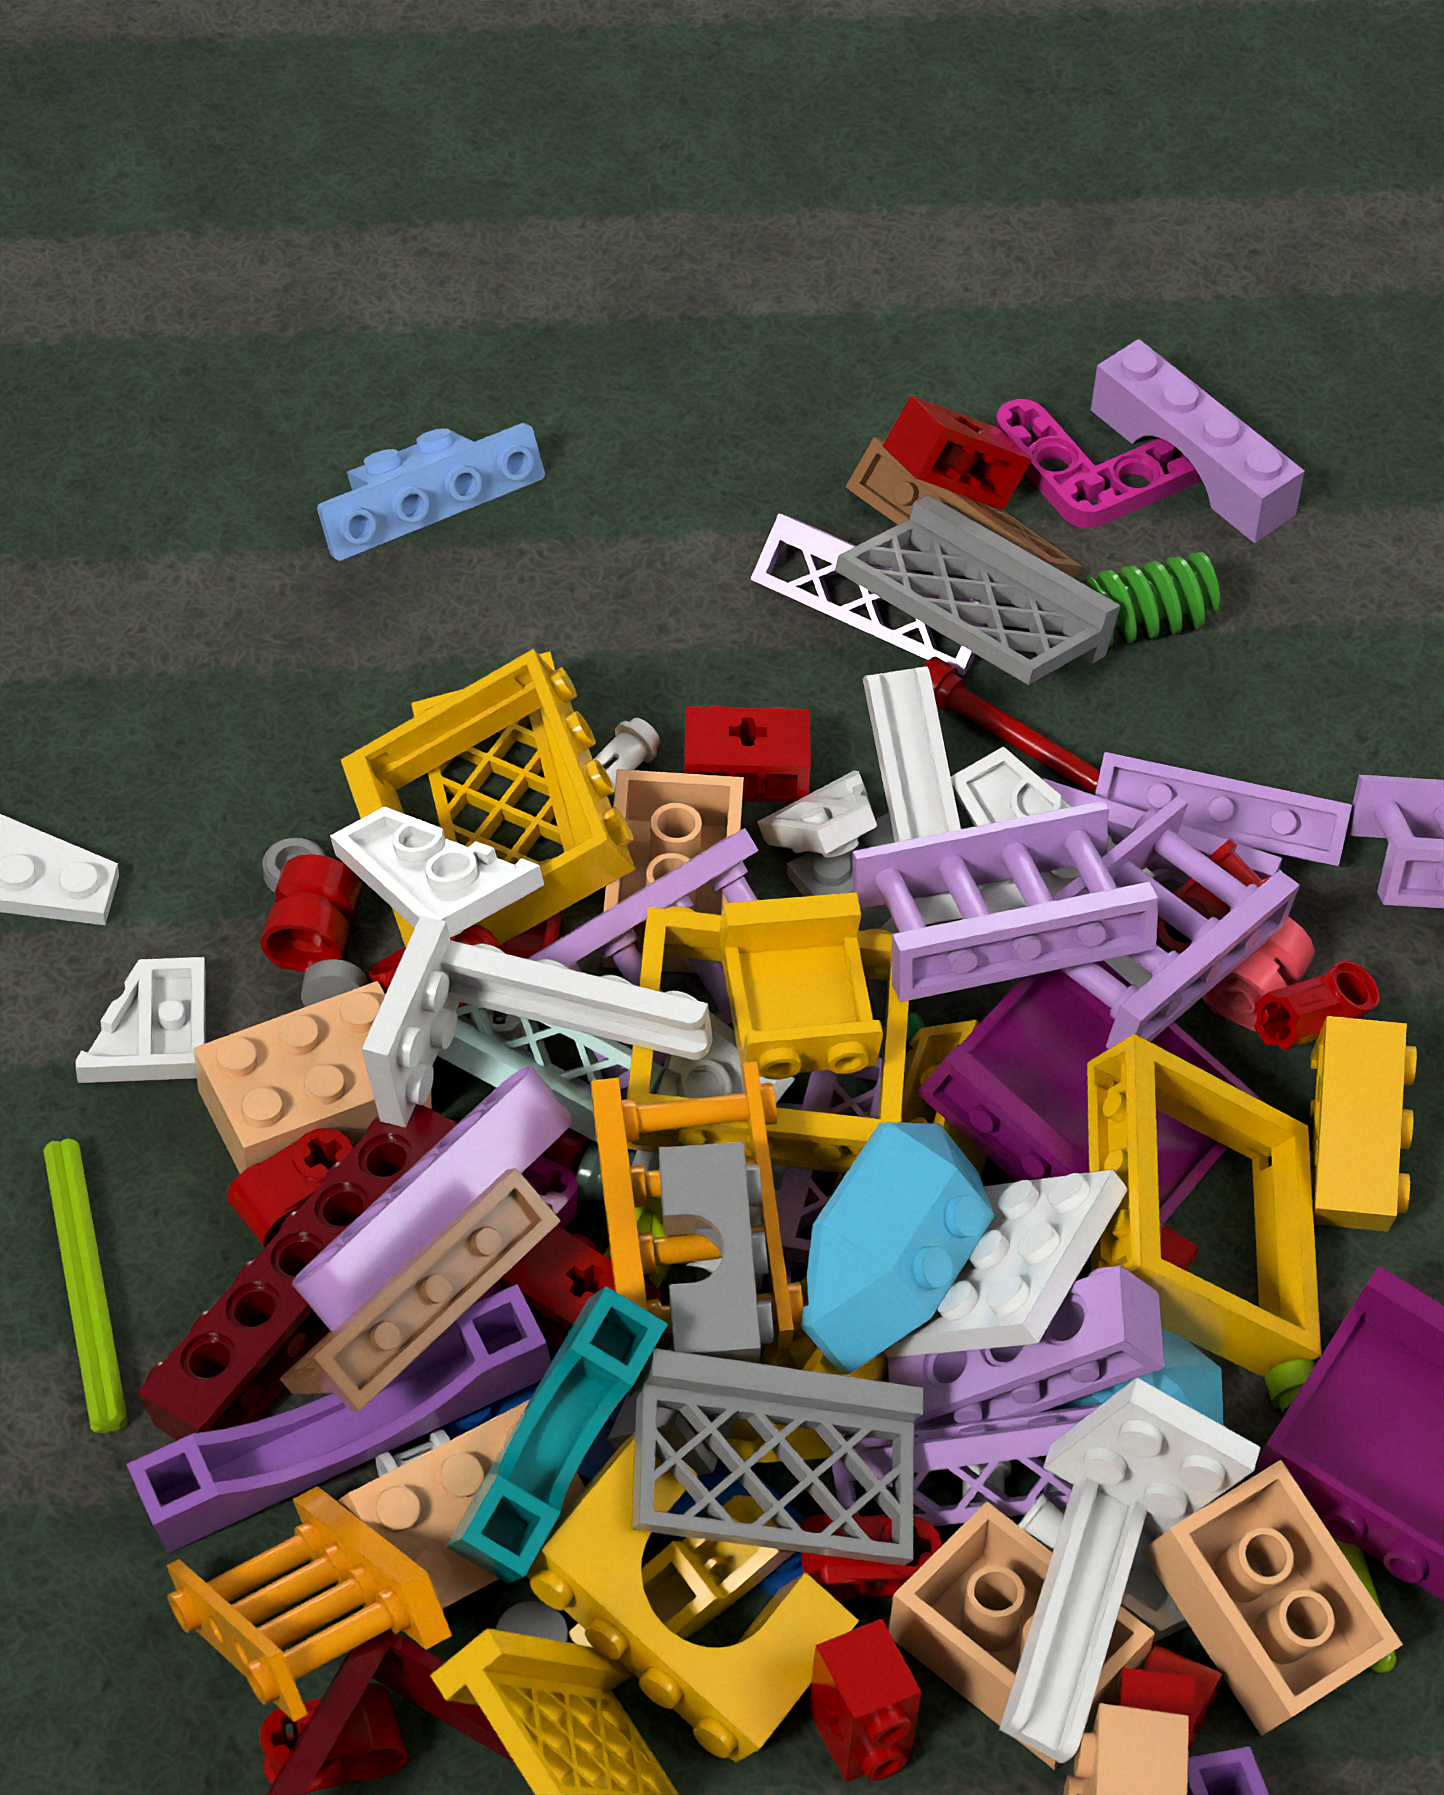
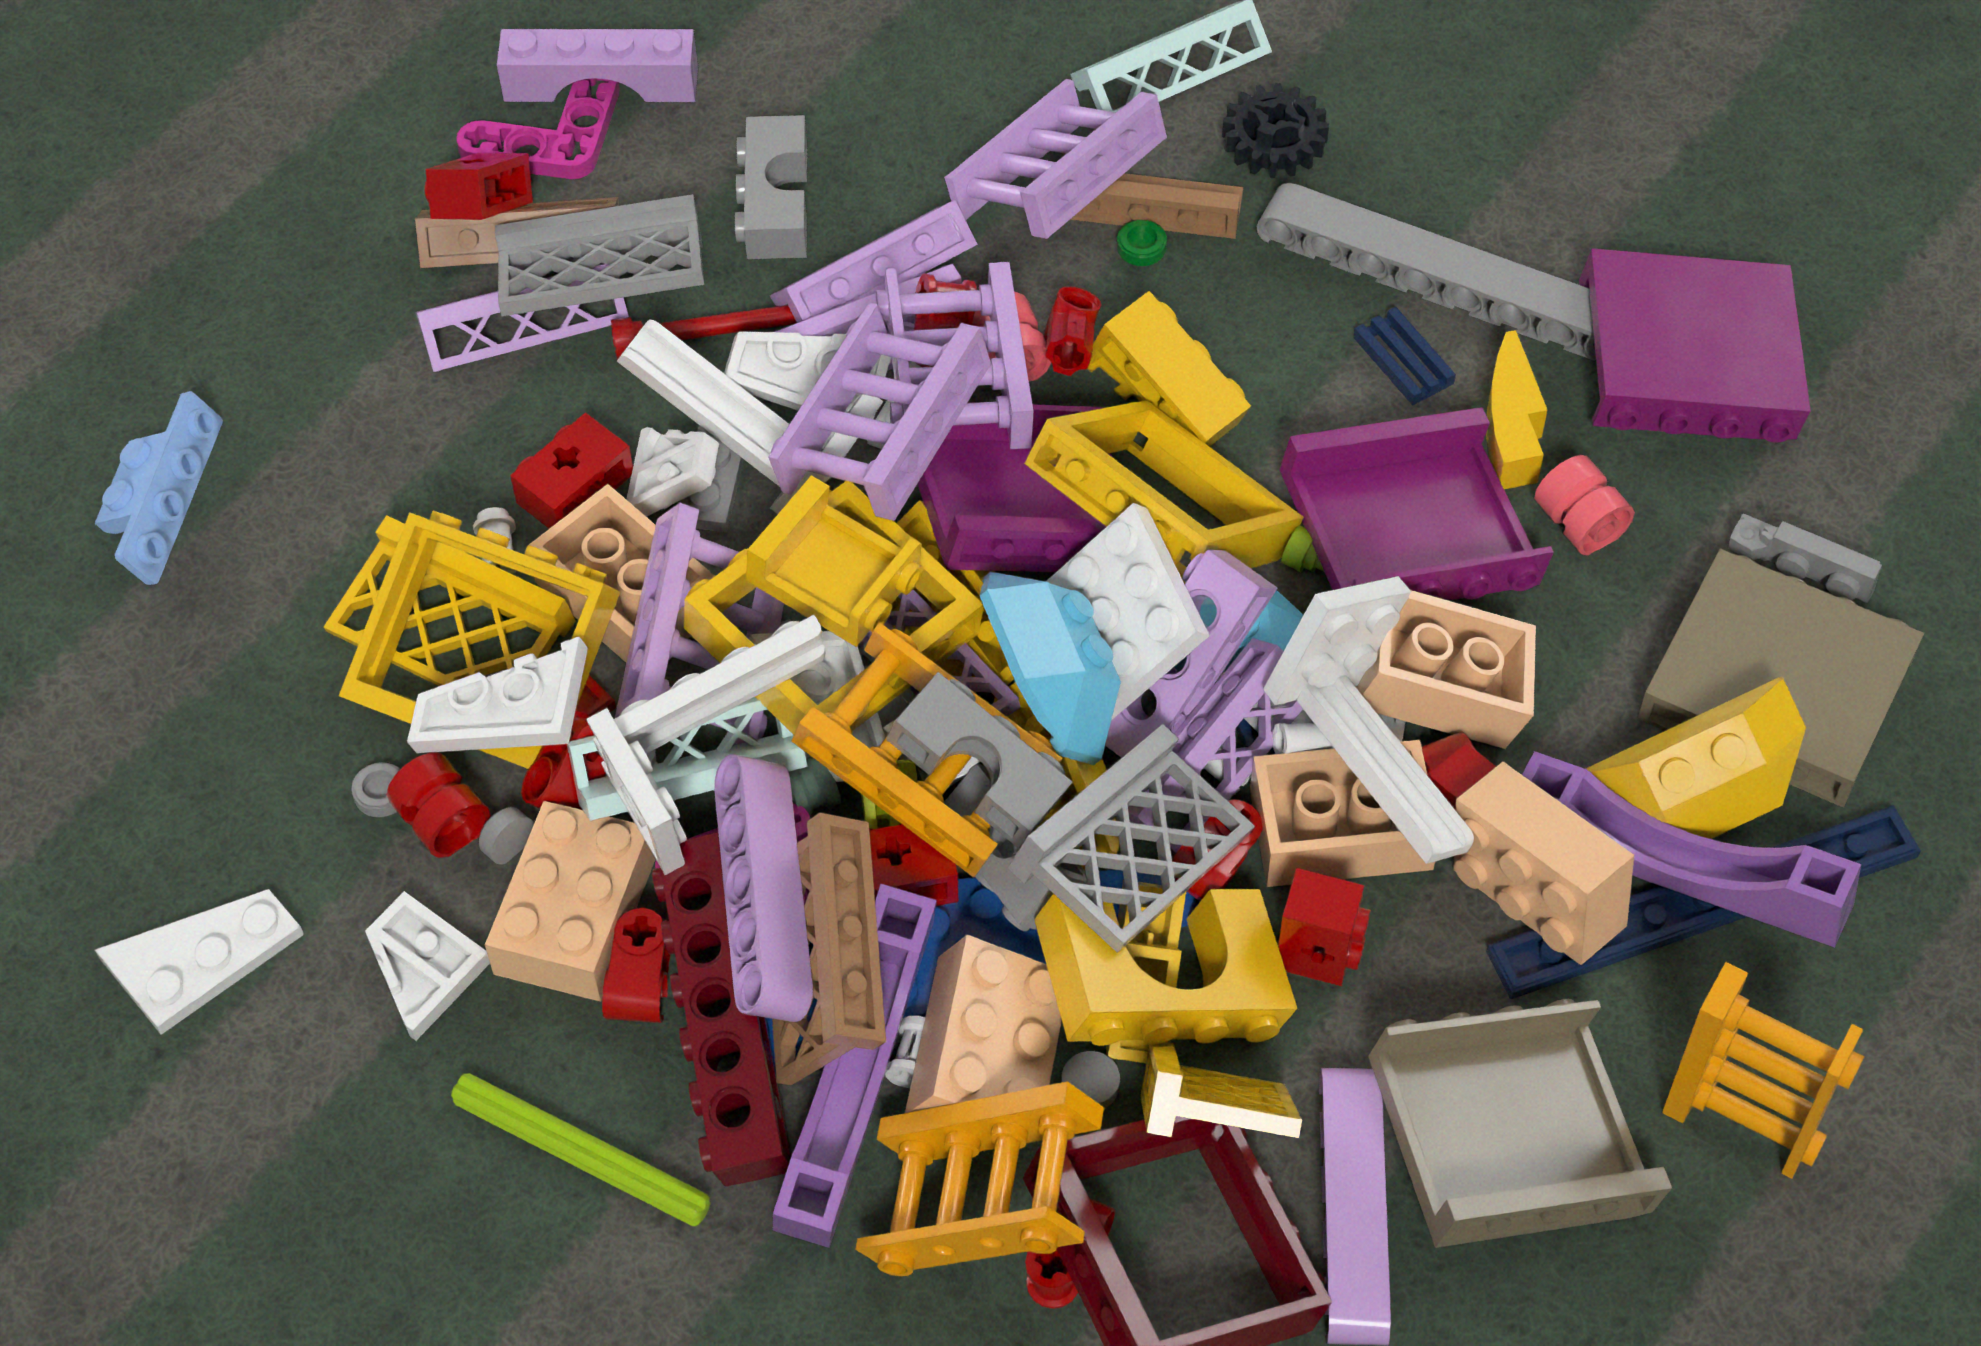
camera: 45 degrees left, 5 degrees up
teal arch [446,1286,668,1584] -> none
bright green piece [1085,552,1220,648] -> none
none -> light grey arch [735,115,807,259]

